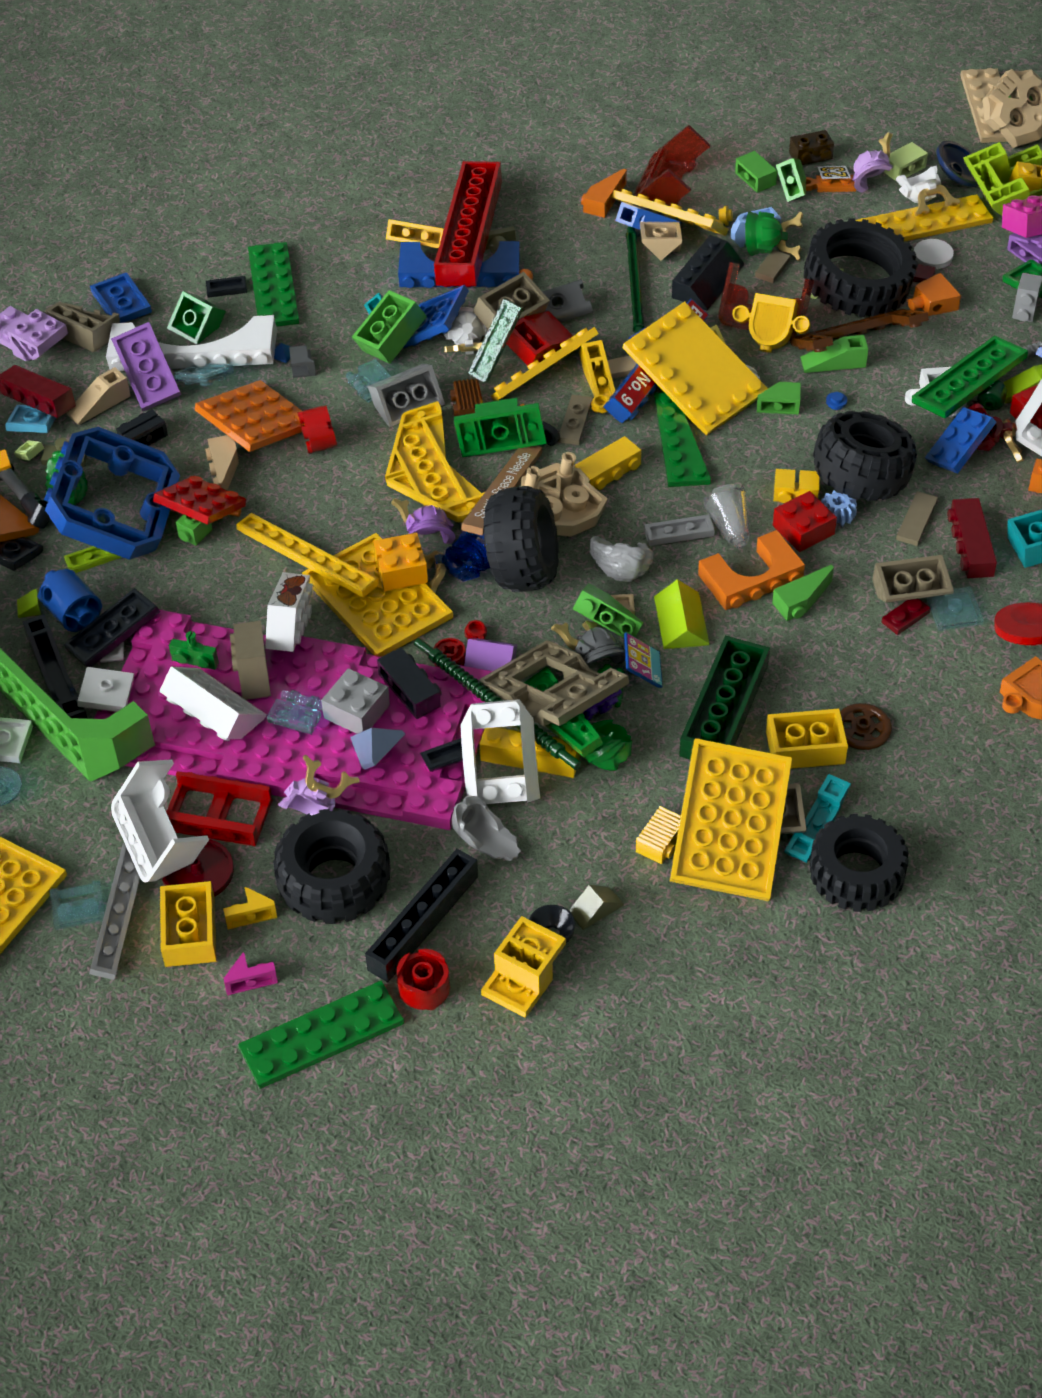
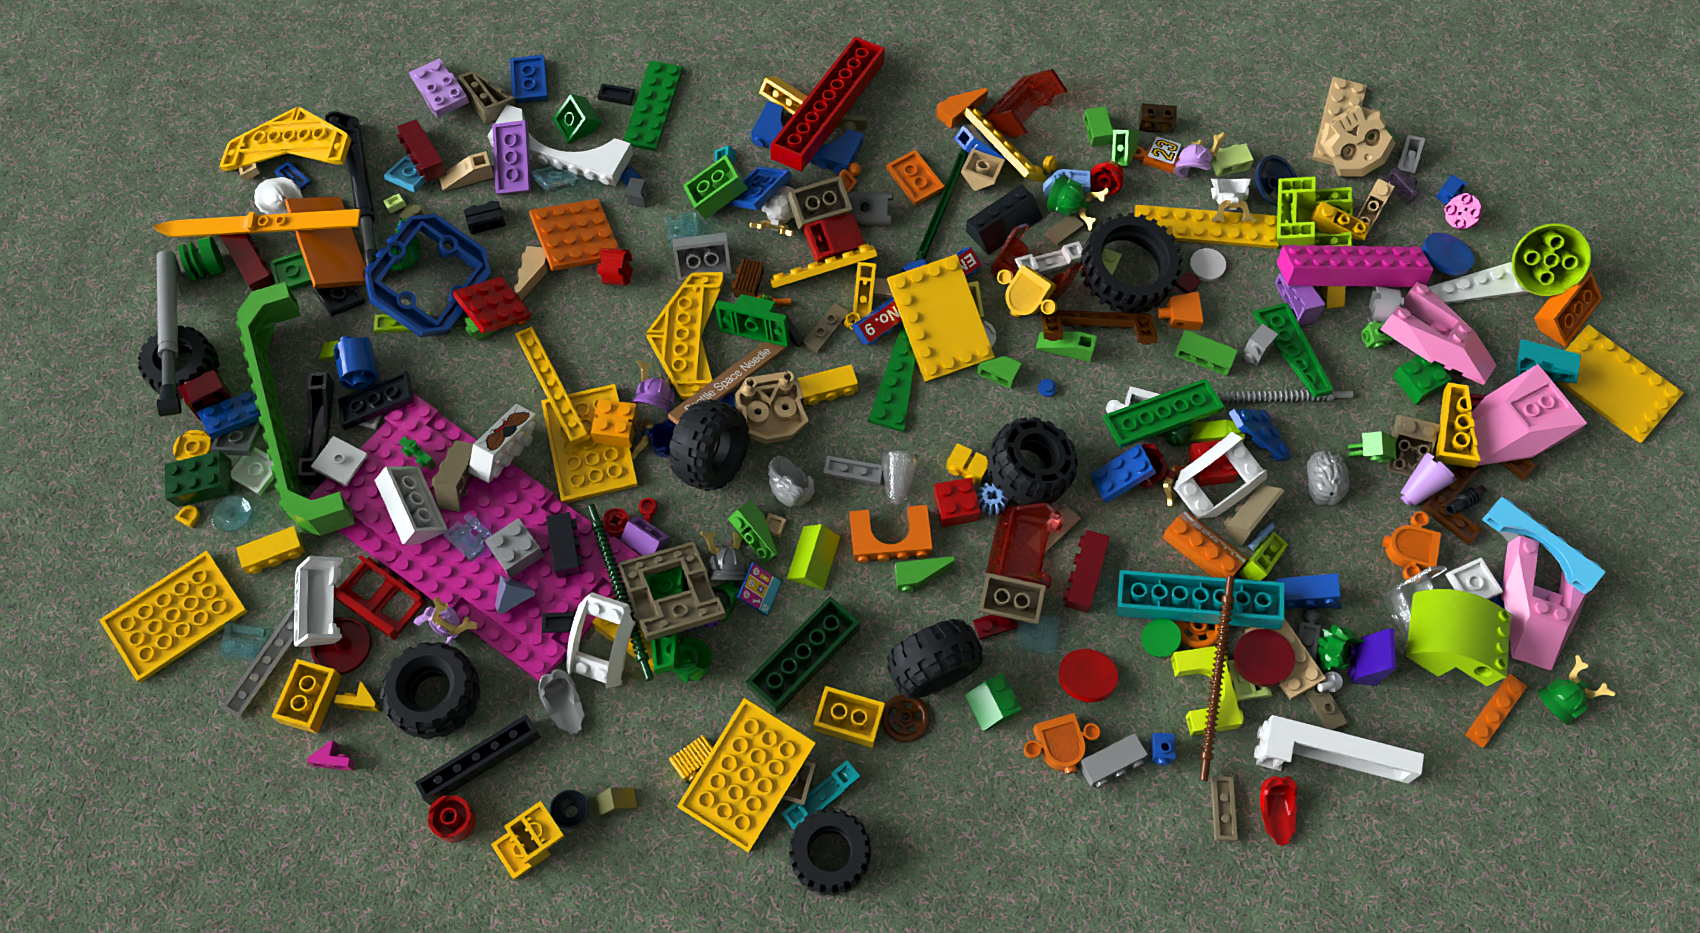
camera: 20 degrees right, 15 degrees up
green plate [238,980,404,1089] -> none
clear green plate [468,298,524,383] -> none
none -> yellow brick [236,526,306,574]
none -> orange plate [886,149,945,206]
none -> black tyre [887,619,983,699]
none -> green slope [965,673,1022,732]
none -> clear red windscreen [986,503,1065,588]
none -> white slope [1015,241,1083,274]
none -> red cone [1090,160,1124,196]
none -> bright green brick [1174,330,1238,376]

